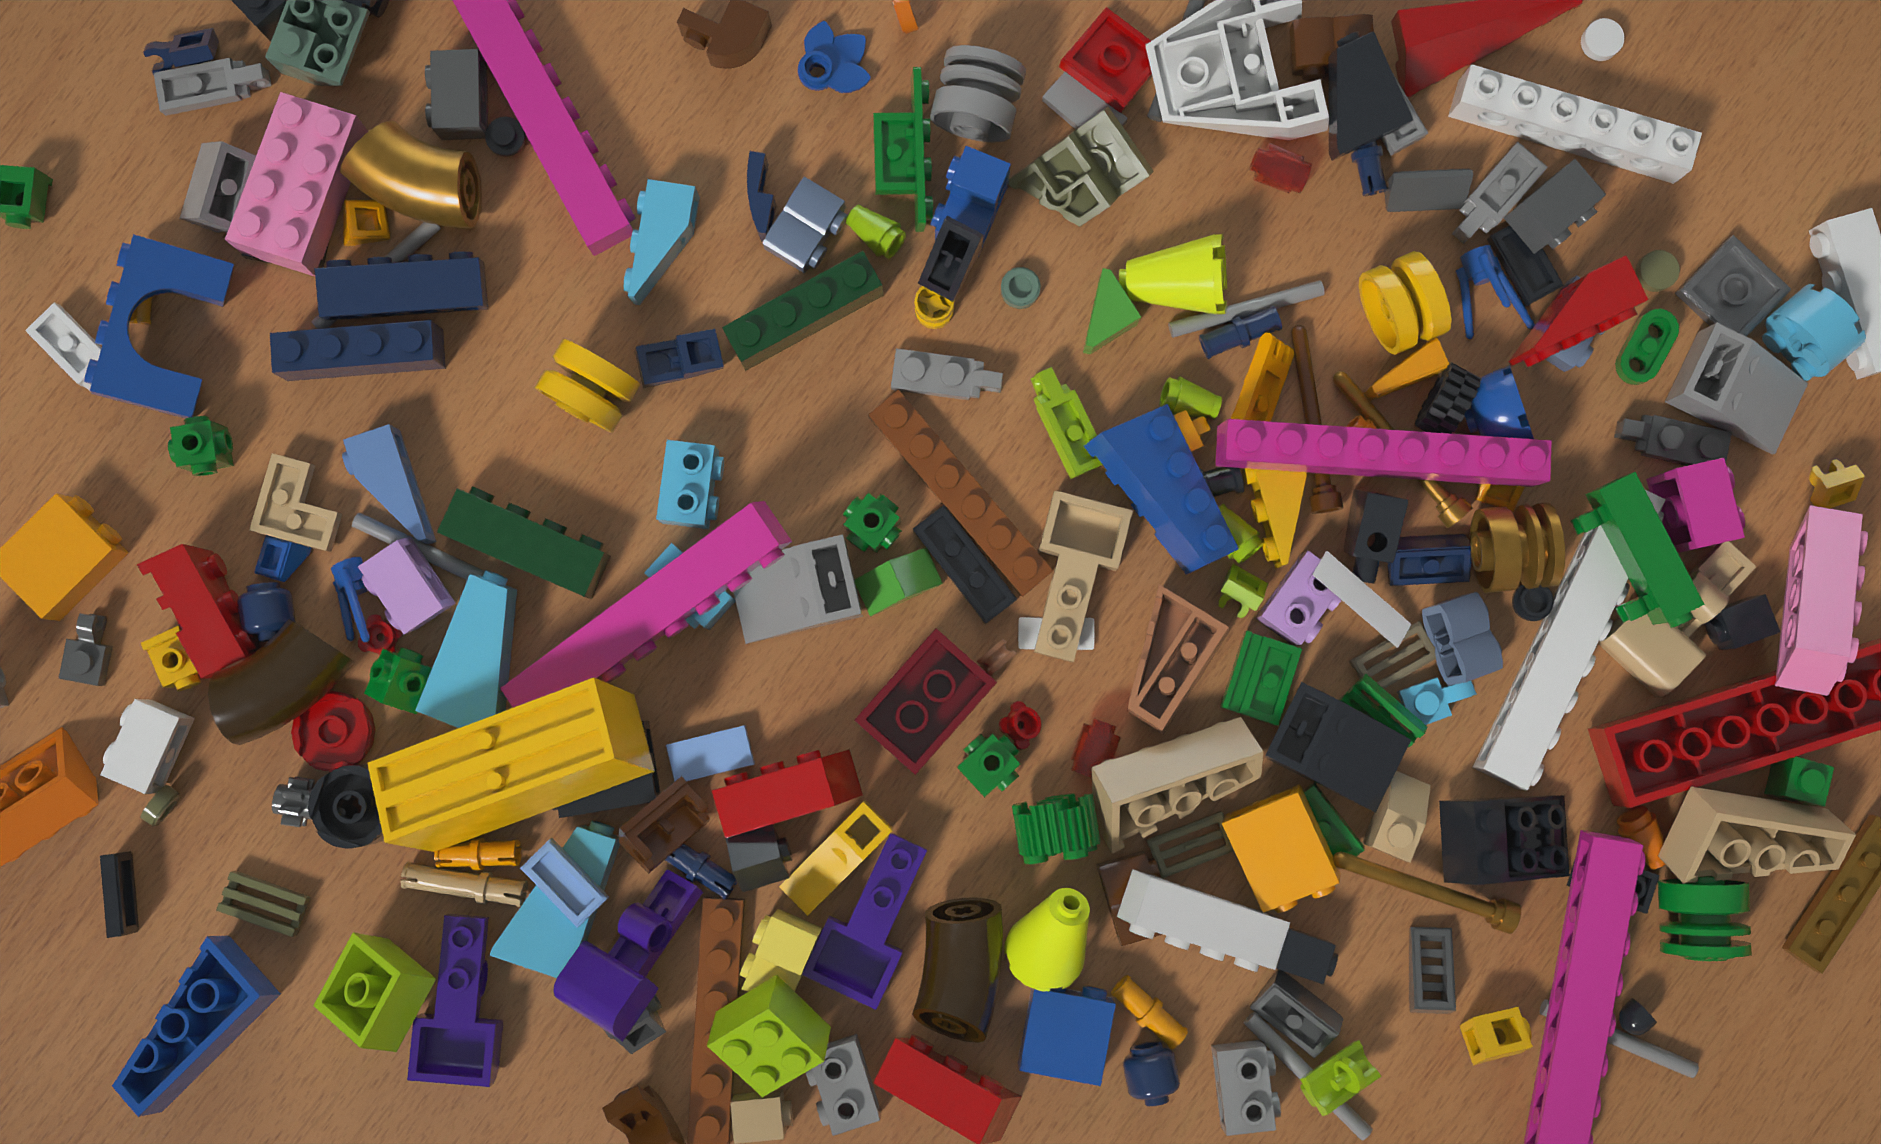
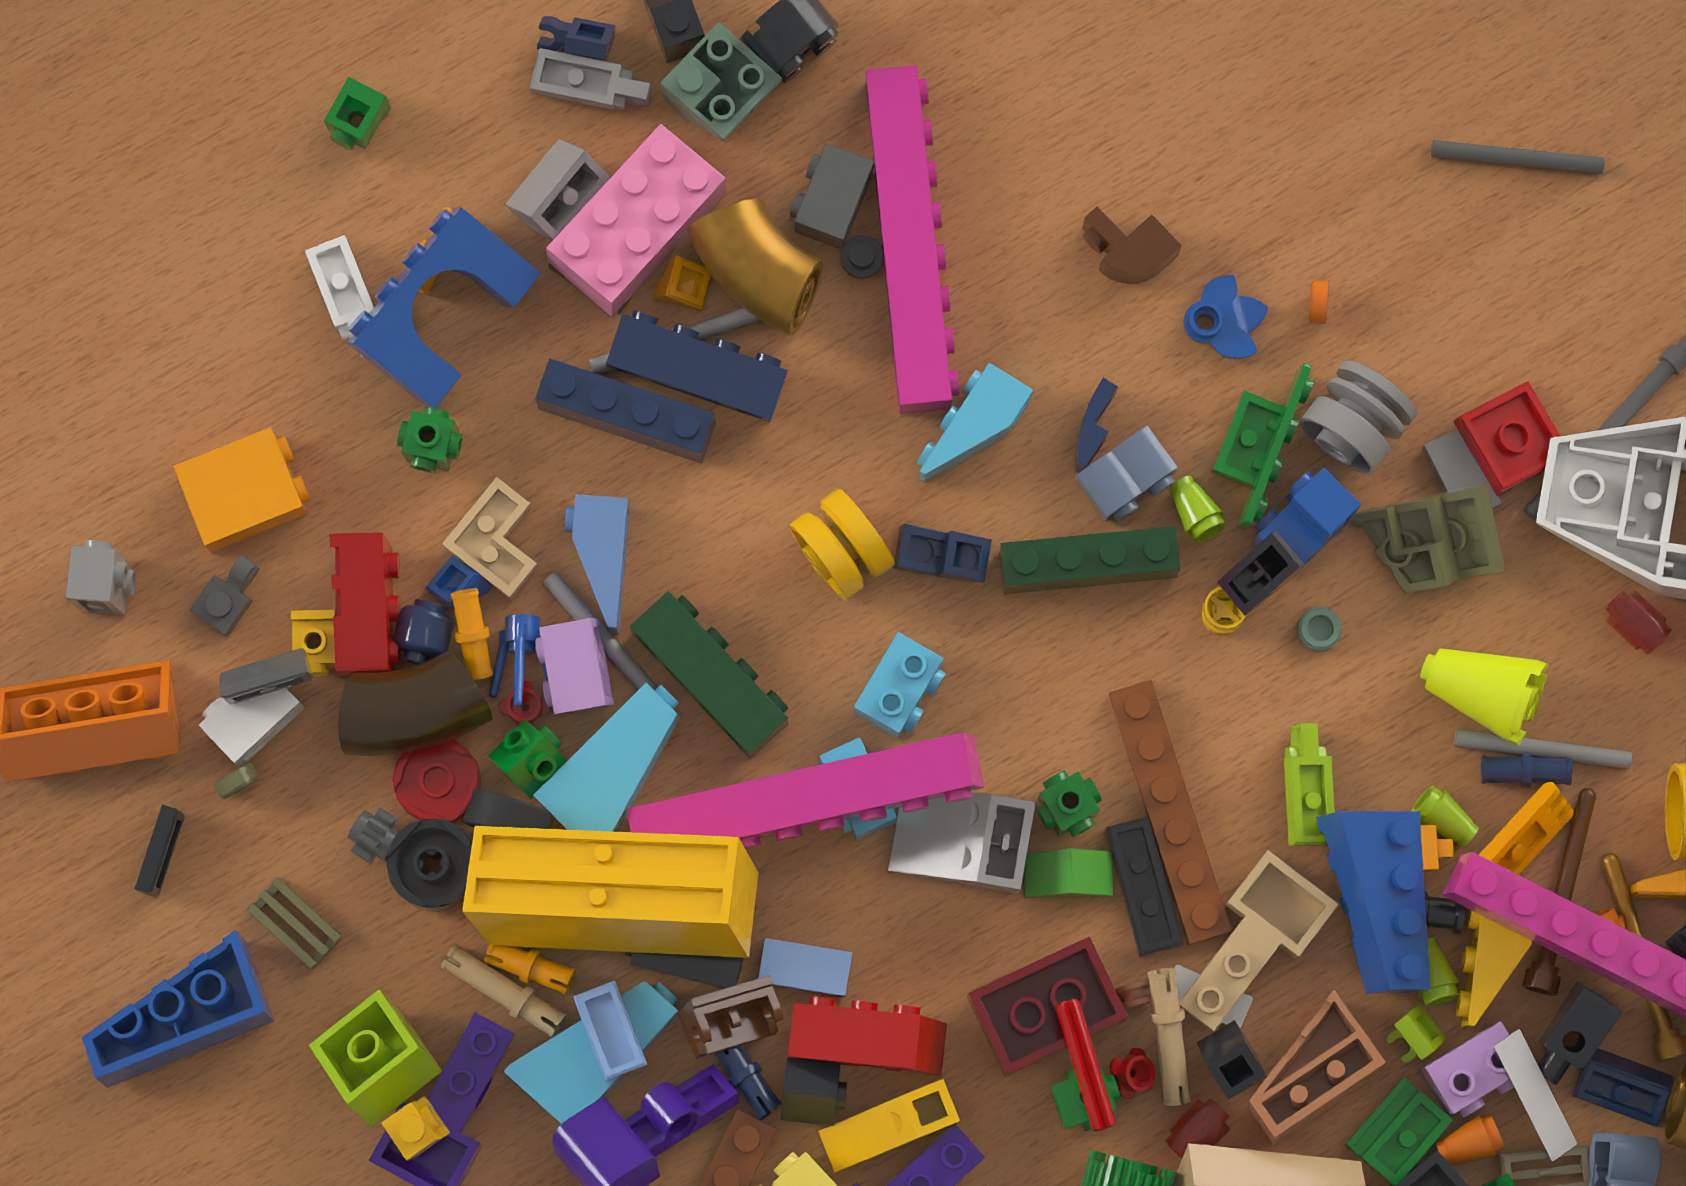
camera: 25 degrees right, 5 degrees down
light grey hinge [891,348,1003,400] -> none
bright green slope [1083,268,1141,355] -> none
none -> dark grey slope [219,648,313,705]
none -> yellow brick [381,1096,450,1160]
none -> light orange pin [451,588,493,680]
none -> black tyre [463,789,553,829]
none -> red axle [1056,999,1116,1131]
none -> tan pin [1147,968,1192,1106]
none -> black brick [1197,1020,1267,1099]
none -> orange cone [1435,1114,1506,1165]

